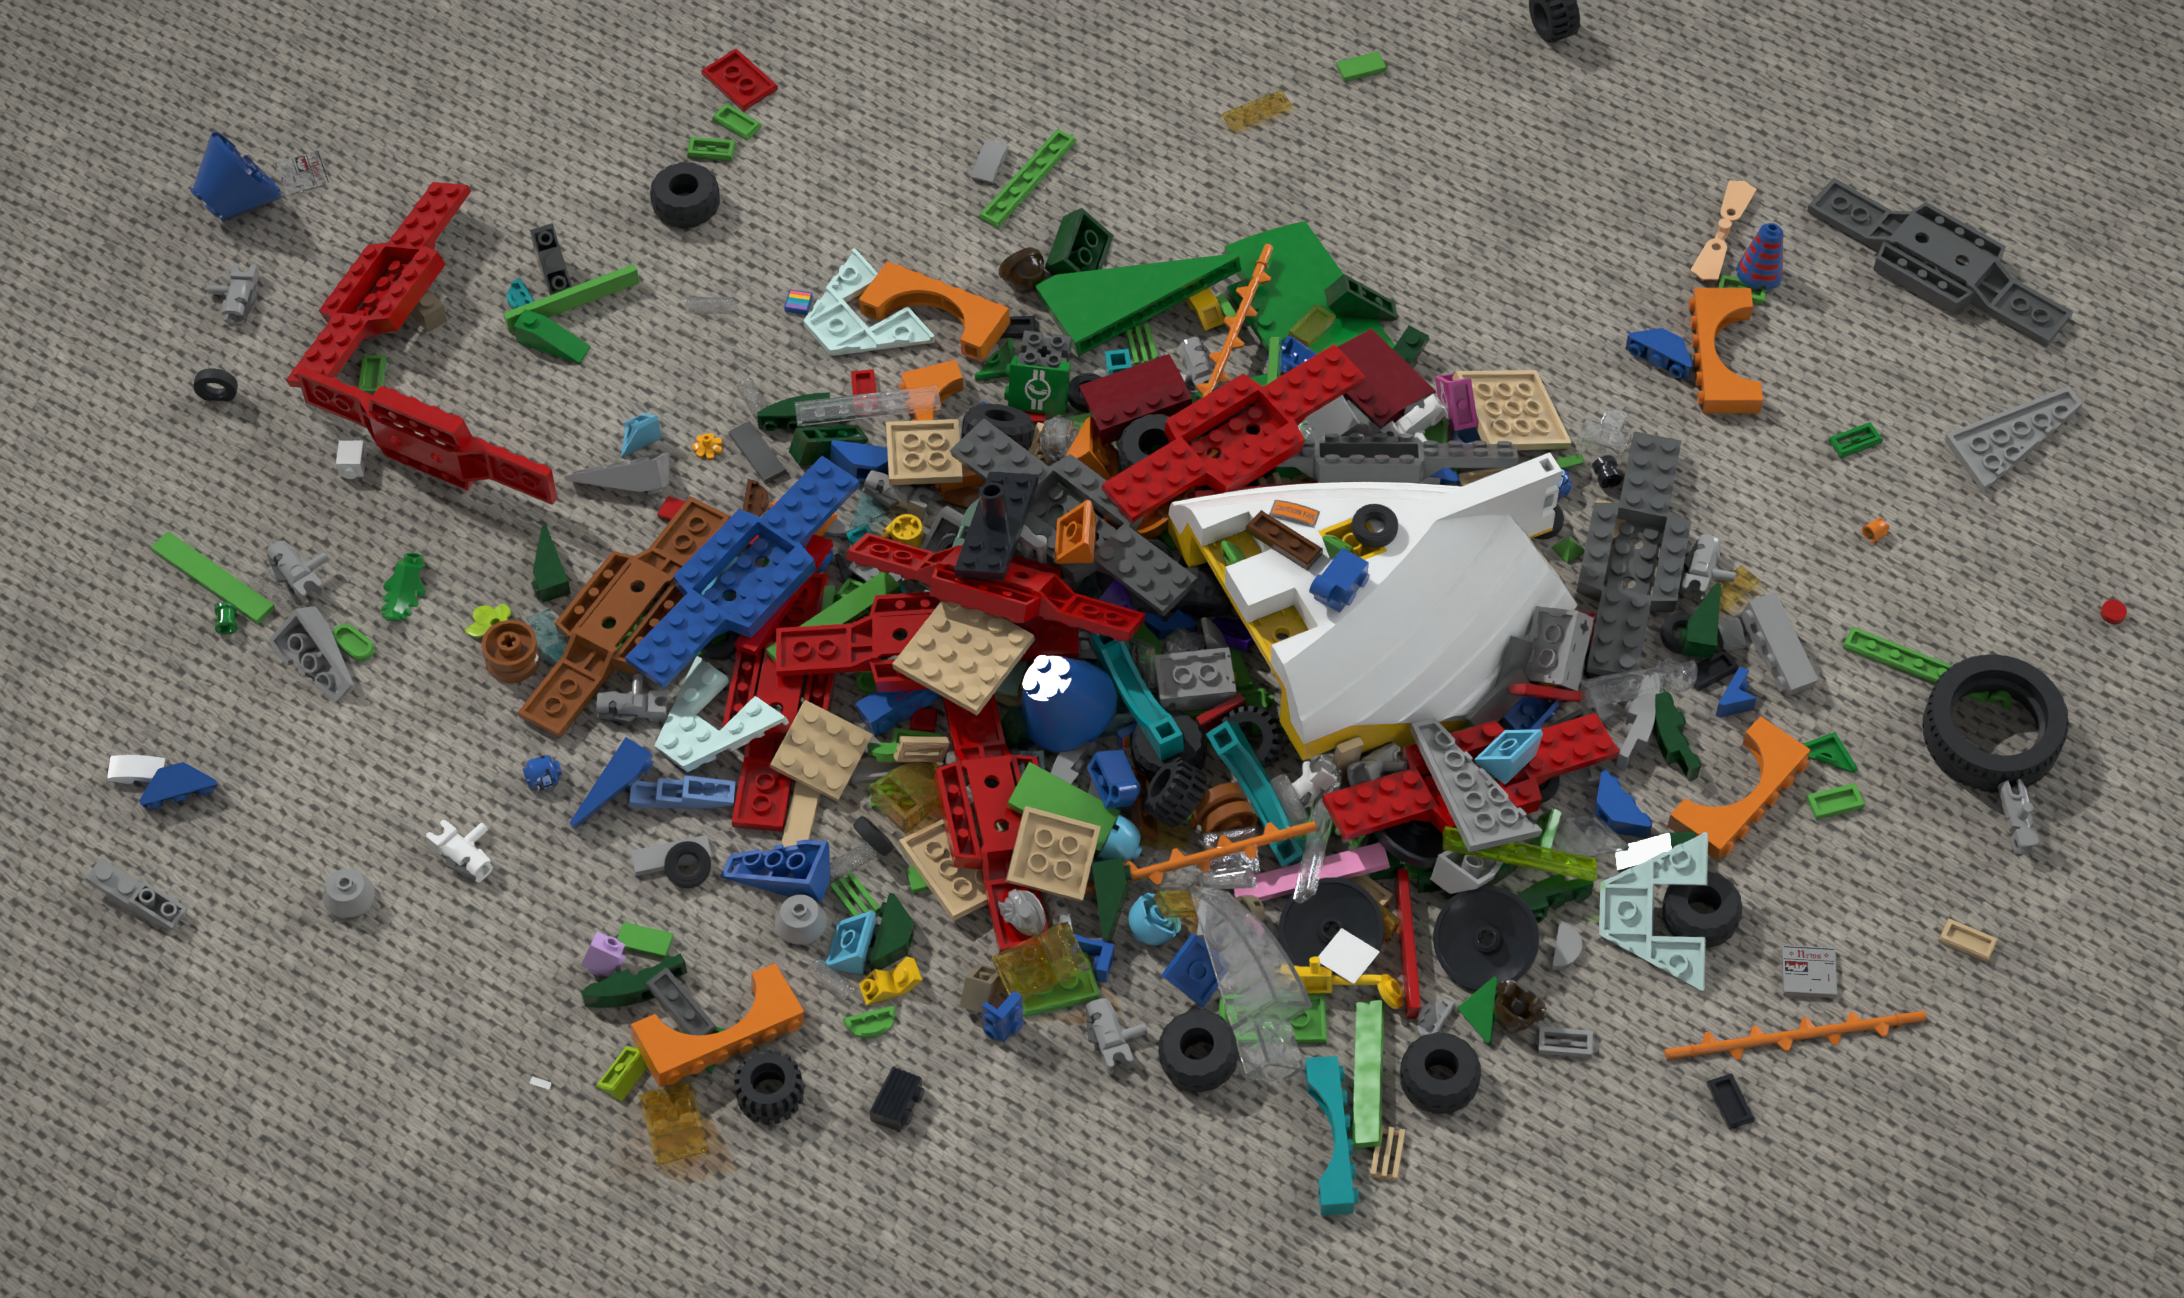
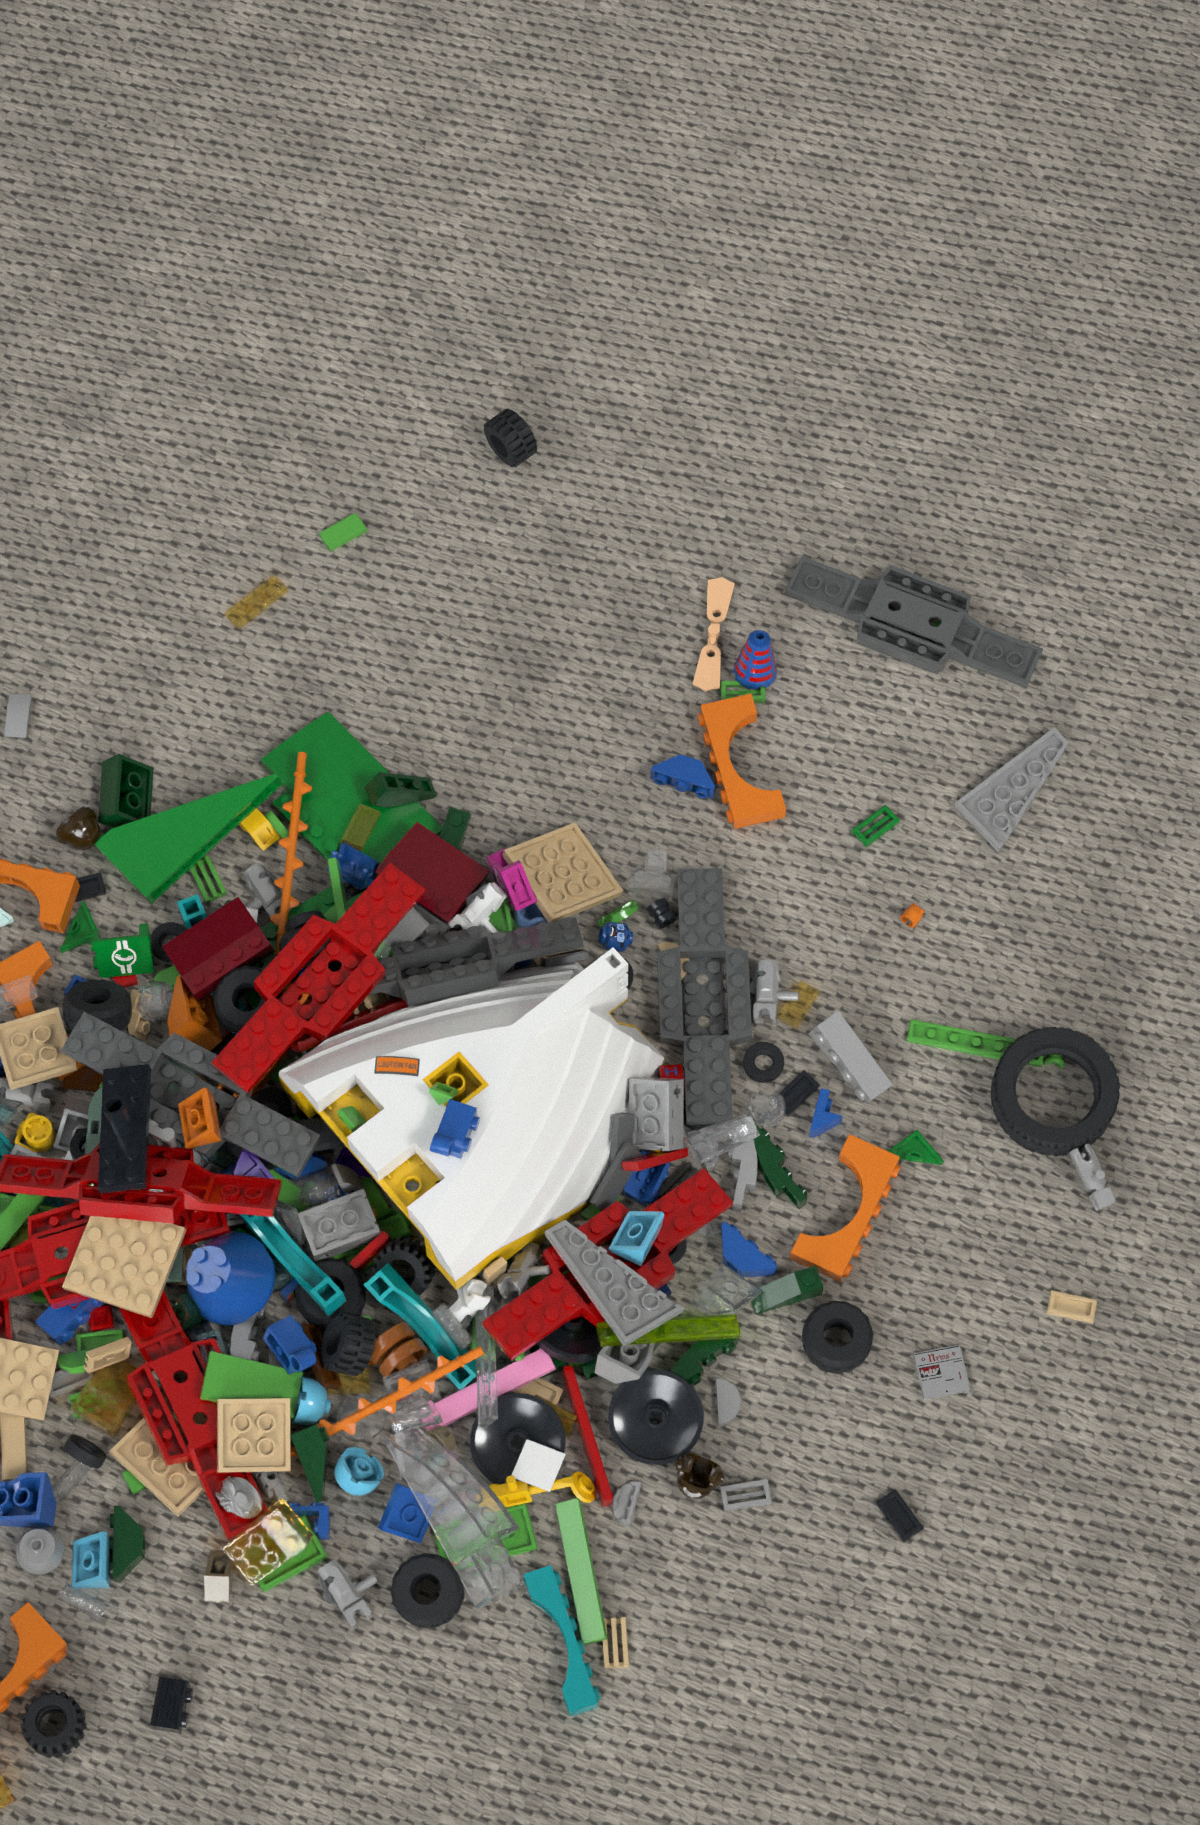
camera: 15 degrees left, 10 degrees up
bright green tile [830,871,880,917] -> none
bright green tile [843,1006,895,1038] -> none
yellow slope [858,957,922,1006] -> none
bright green tile [979,129,1076,229] -> none
blue bracket [981,991,1024,1043] -> none
dark grey brick [1018,330,1071,368] -> none
clear yellow tile [1153,890,1202,918] -> none
reddish brown tile [1245,510,1323,570] -> none
black tyre [1352,504,1398,548] -> none
black tyre [1400,1032,1481,1114] -> none
green tile [1457,976,1499,1045] -> none
bright green tile [1527,808,1562,862] -> none
bright green slope [1552,535,1585,564] -> none
light aqua wing [1599,832,1708,991] -> none
orange plant [1664,1011,1926,1060] -> none
dark green slope [1679,583,1721,659] -> none
light grey slope [1717,619,1746,651] -> none
bright green tile [1806,783,1865,820] -> none
red tile [2100,600,2127,624] -> none

